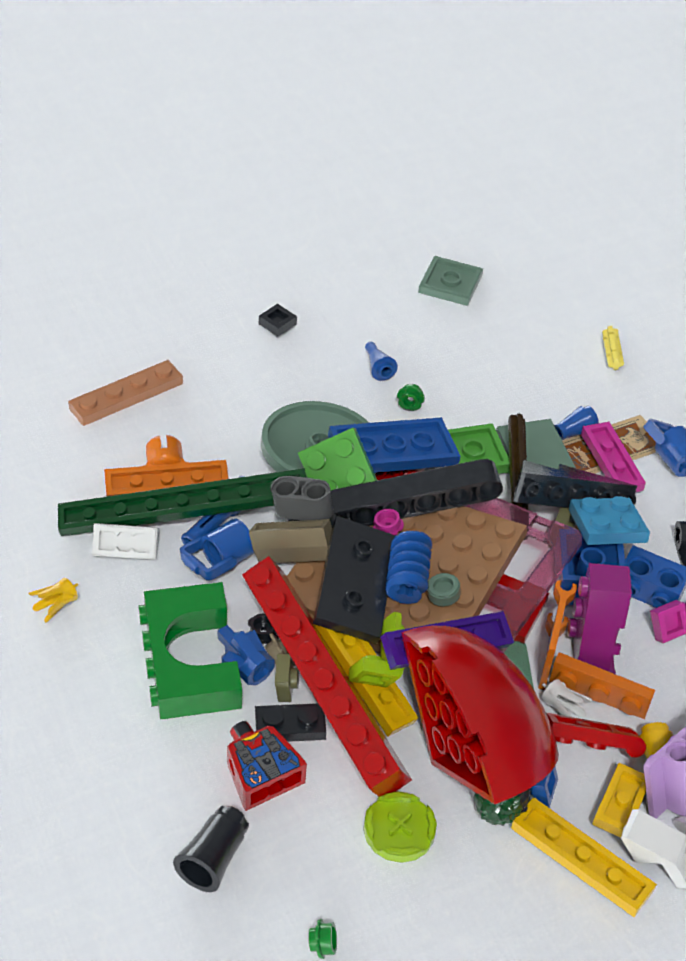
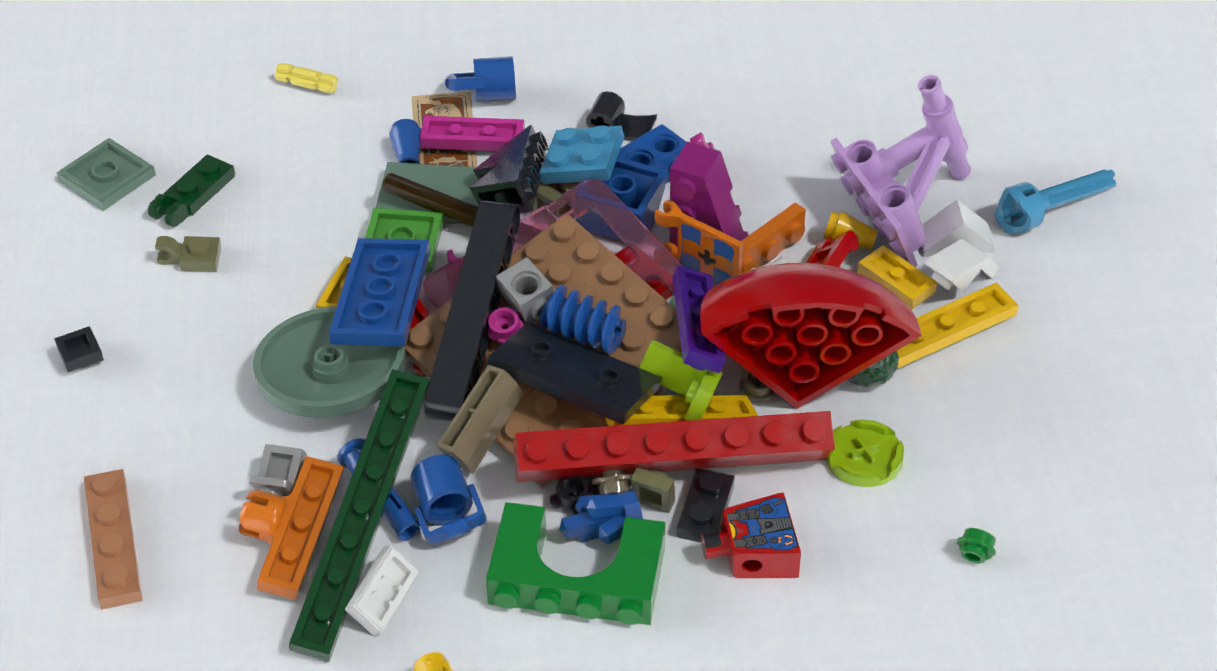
camera: 65 degrees left, 0 degrees up
black plant [173,805,249,892] -> none
dark grey beam [271,476,334,521] -> none
bright green plate [298,428,378,490] -> none
blue cone [365,341,398,381] -> none
green plate [397,384,425,411] -> none
sand green tile [427,573,461,606] -> none
none -> dark green hinge [147,154,235,227]
none -> olive plate [155,236,221,272]
none -> light grey bracket [248,444,307,497]
none -> light grey brick [496,257,554,325]

